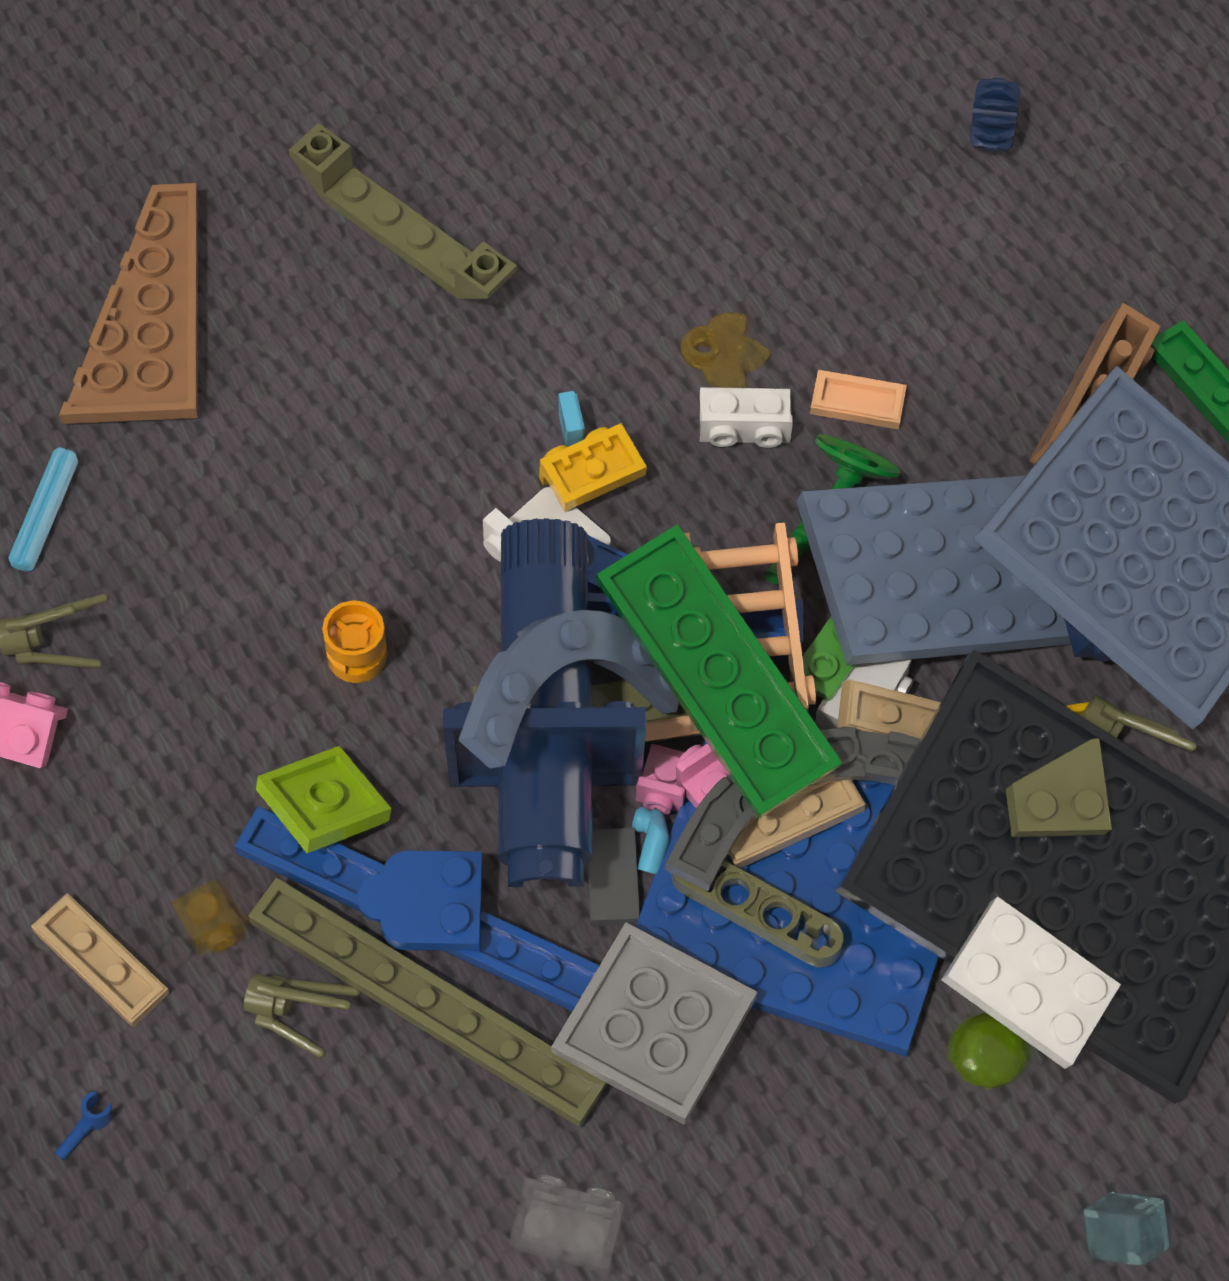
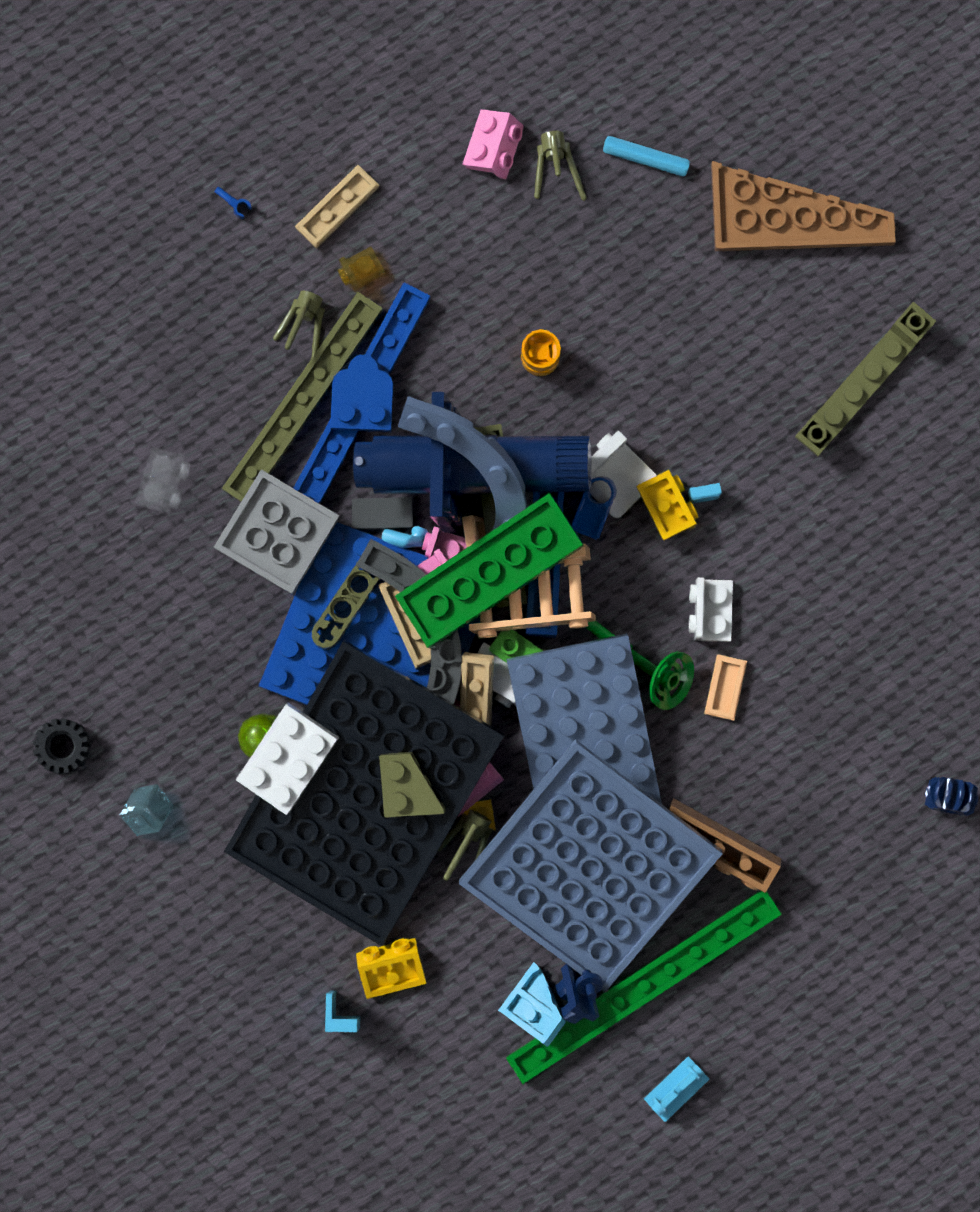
camera: 95 degrees right, 20 degrees up
lime plate [256,746,392,854] -> none
clear yellow plate [680,312,770,388] -> none

